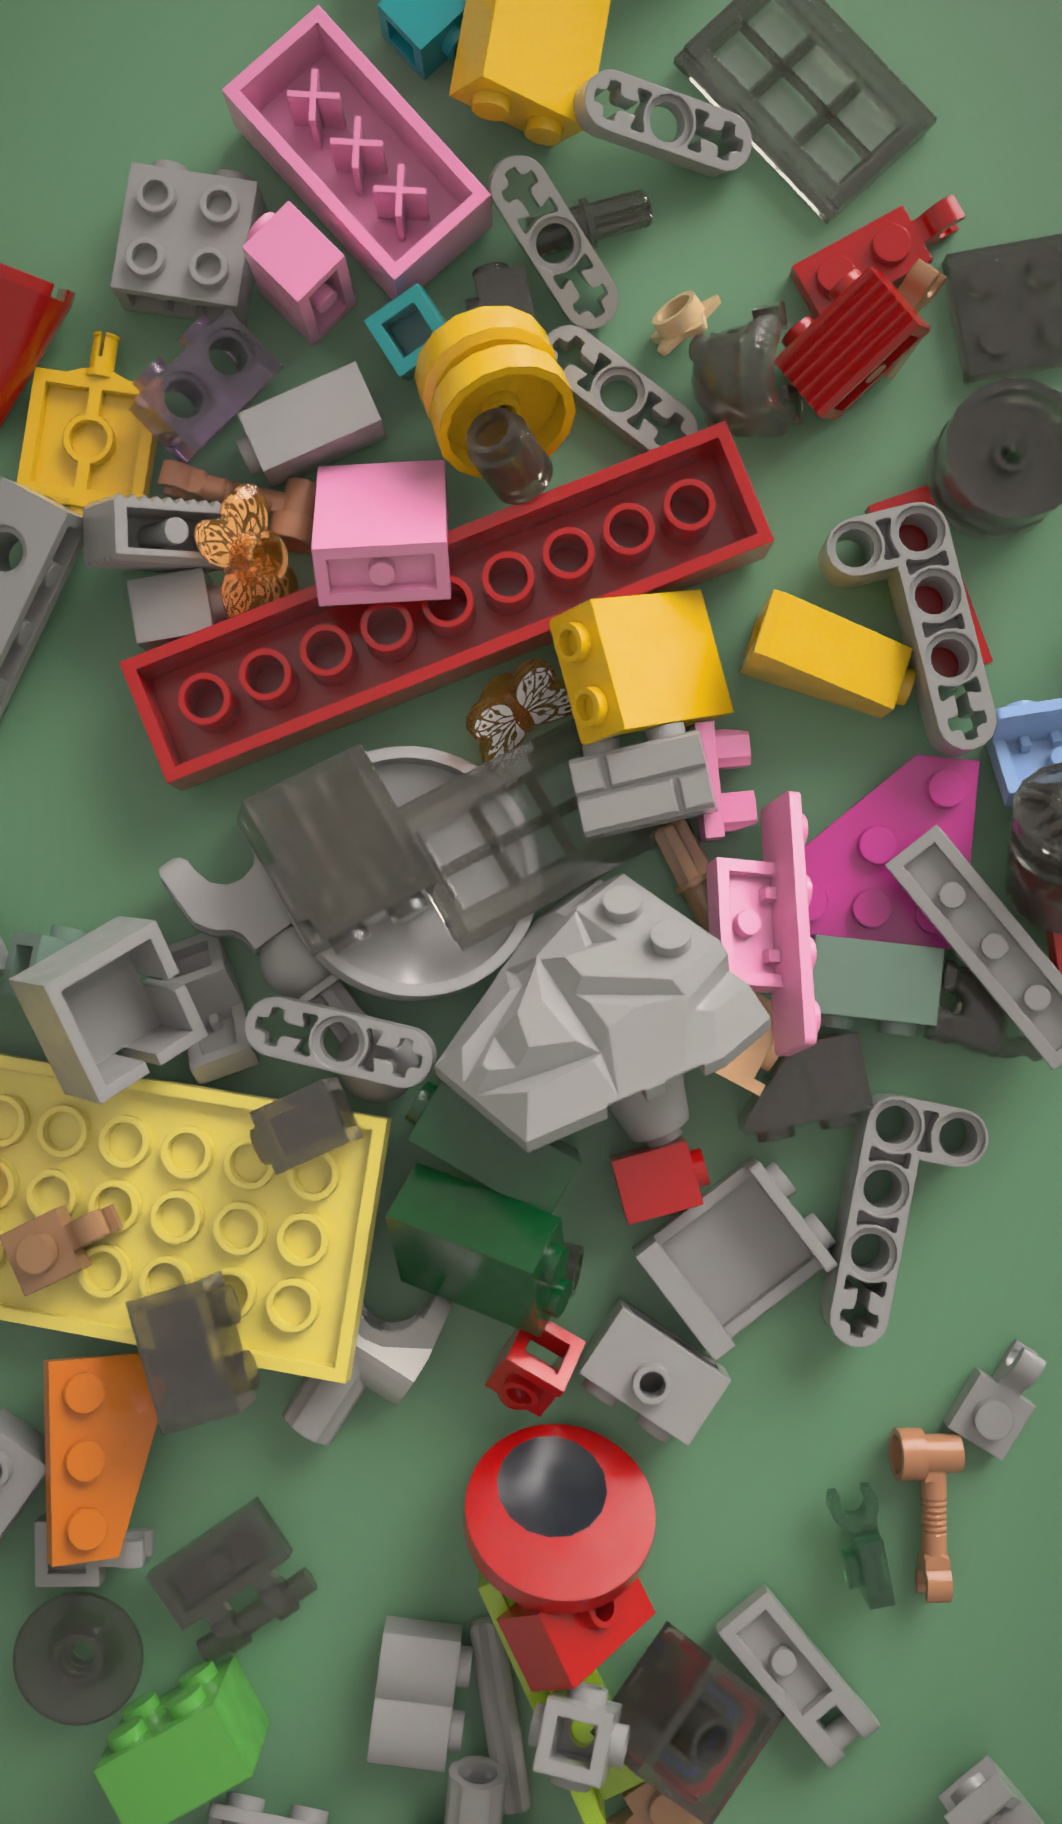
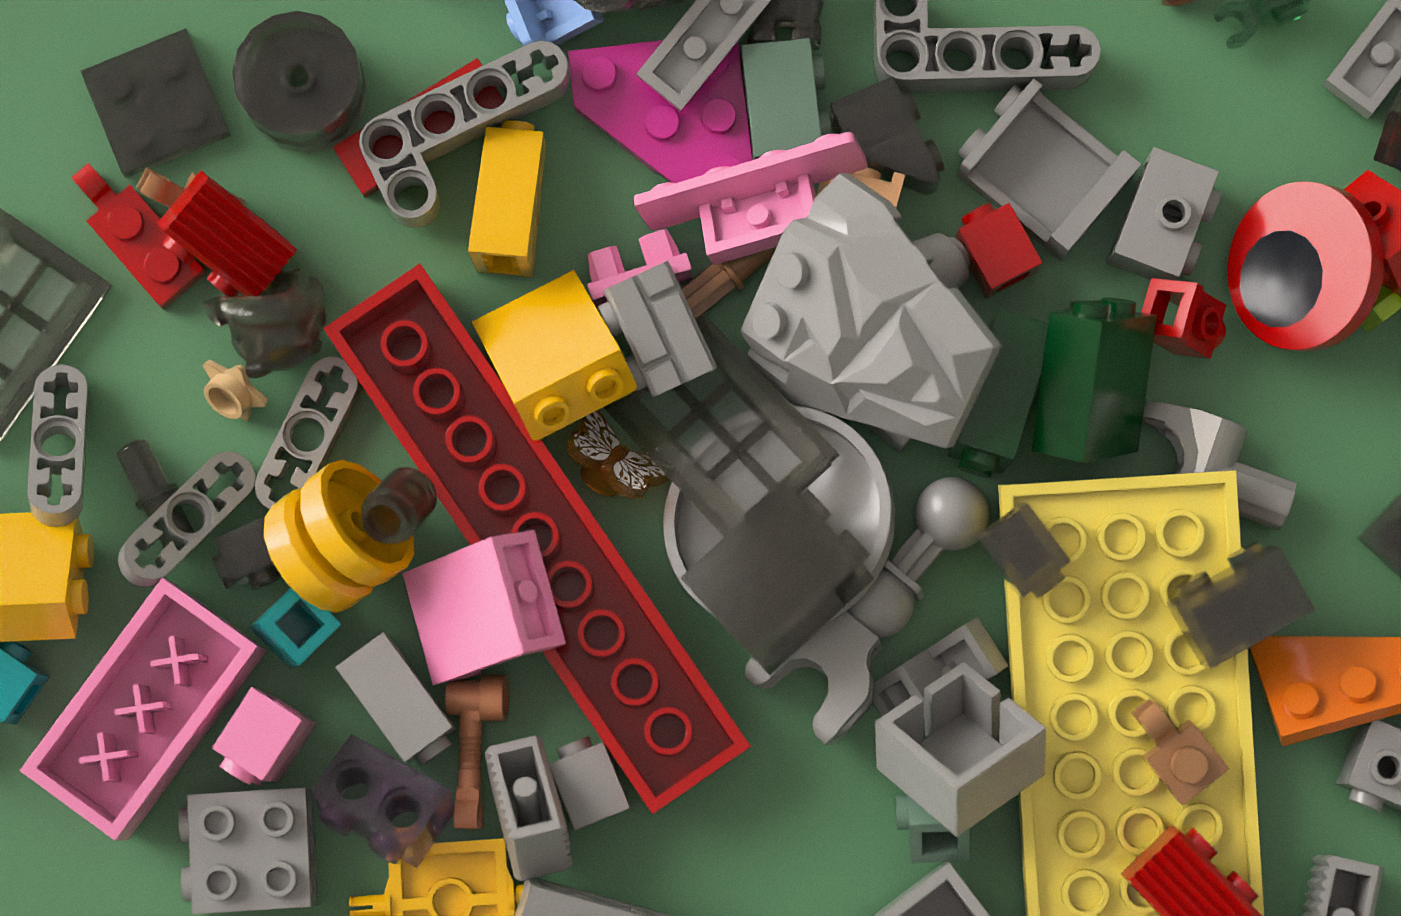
camera: 100 degrees left, 5 degrees down
clear orange animal [194,483,299,618] -> none
light grey beam [245,996,437,1088] -> none

